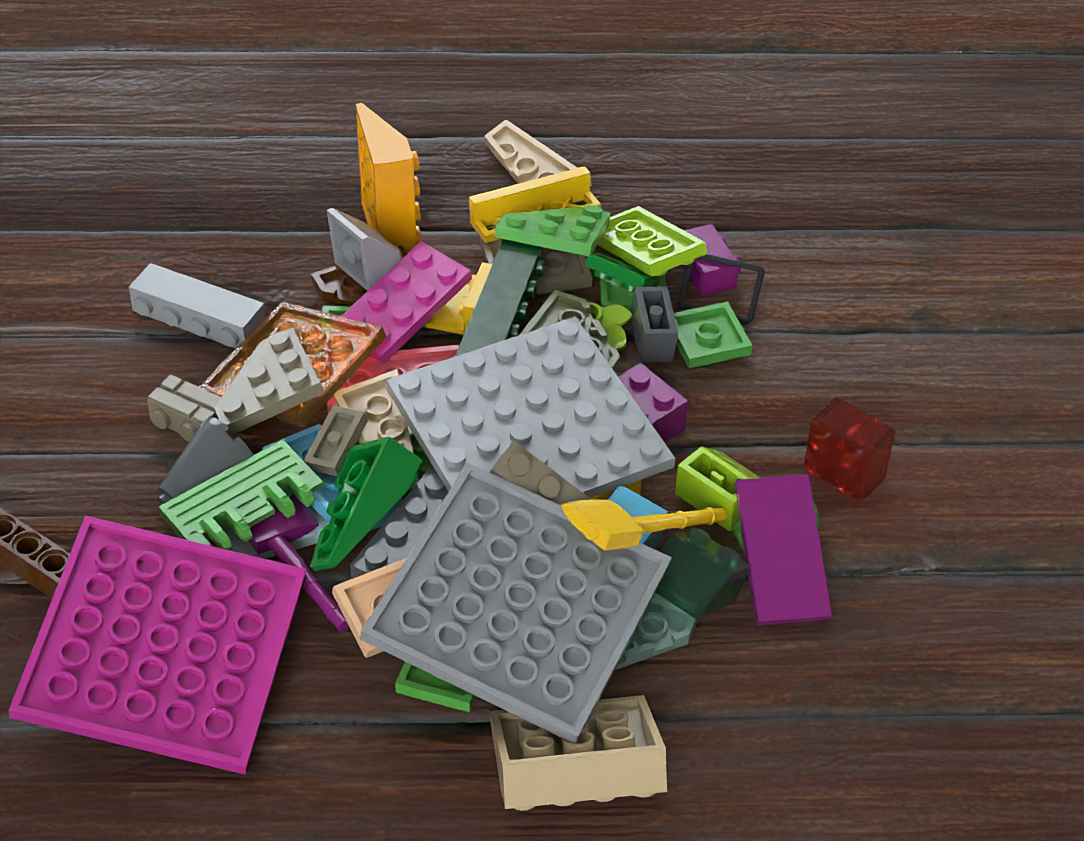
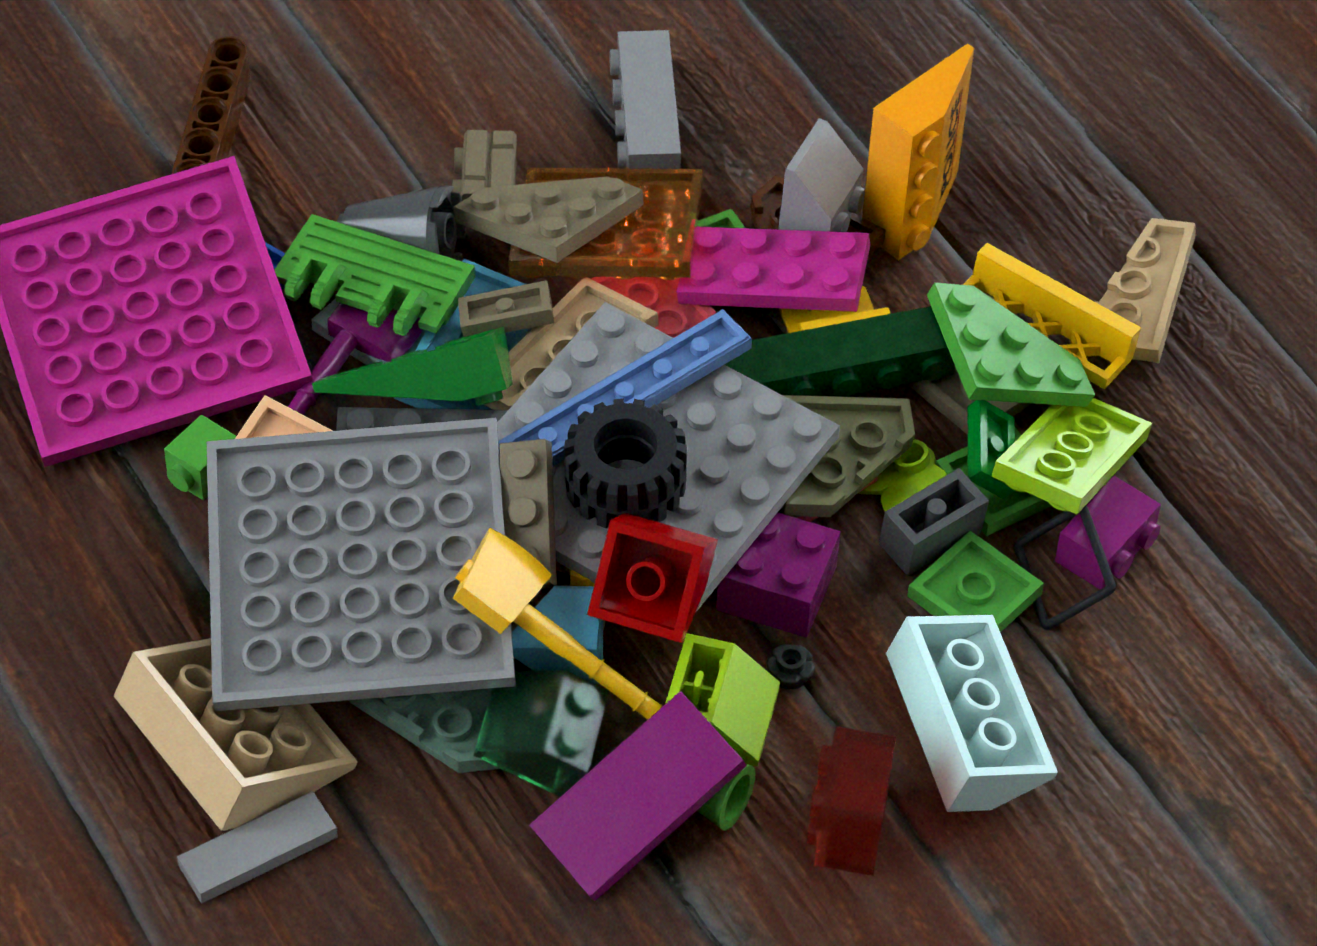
camera: 60 degrees right, 5 degrees up
none -> bright green brick [164,414,236,501]
none -> light grey tile [177,791,338,903]
none -> medium blue tile [499,309,752,466]
none -> black tyre [564,398,687,528]
none -> red slope [587,513,718,643]
none -> pearl dark grey plate [766,644,815,690]
none -> light aqua slope [886,615,1058,812]

